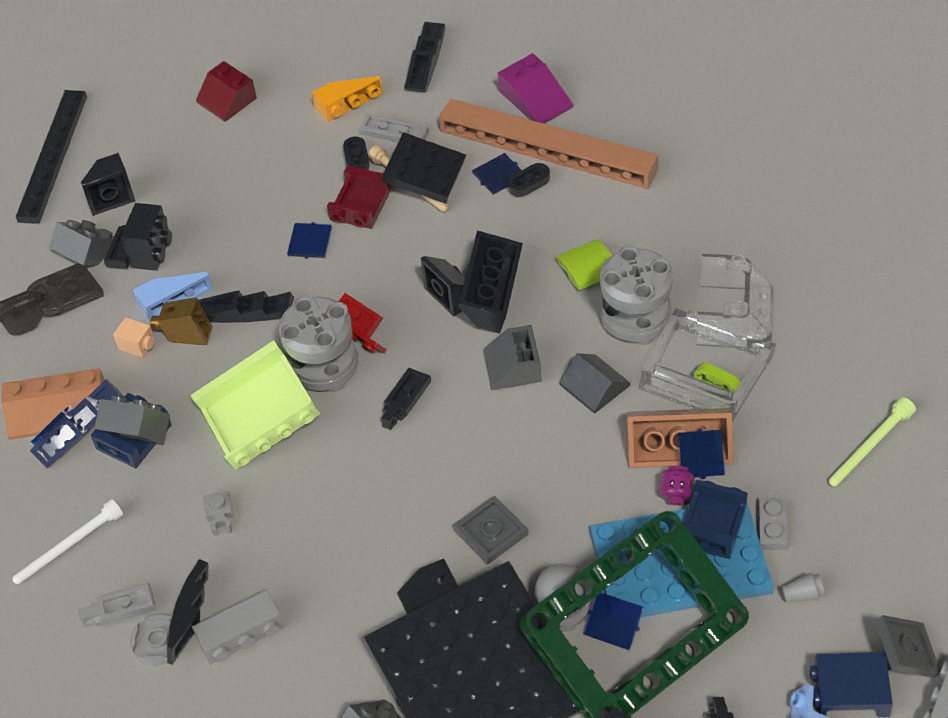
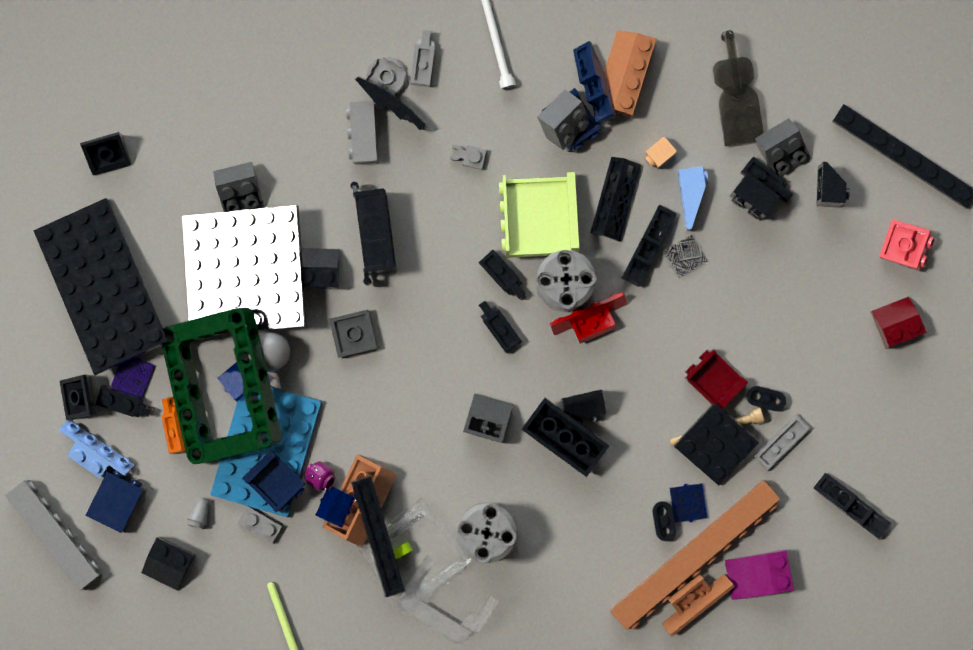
camera: 110 degrees right, 35 degrees up
clear blue piece [31,406,73,445] -> none
pearl gold torso [150,298,213,345] -> none
clear blue piece [287,222,332,259] -> none
light orange slope [312,76,383,122] -> none
lime slope [556,239,612,290] -> none
black slope [560,353,630,414] -> none
dark grey plate [875,615,941,678] -> none
none -> black slope [141,537,195,591]
none -> orange hinge [161,397,185,454]
none -> black container [350,181,397,286]
none -> black plate [351,475,405,598]
none -> black hinge [478,250,526,300]
none -> black fence [590,157,641,242]
none -> clear piece [662,233,709,279]
none -> nougat bracket [662,574,734,636]
none -> coral plate [879,219,935,271]

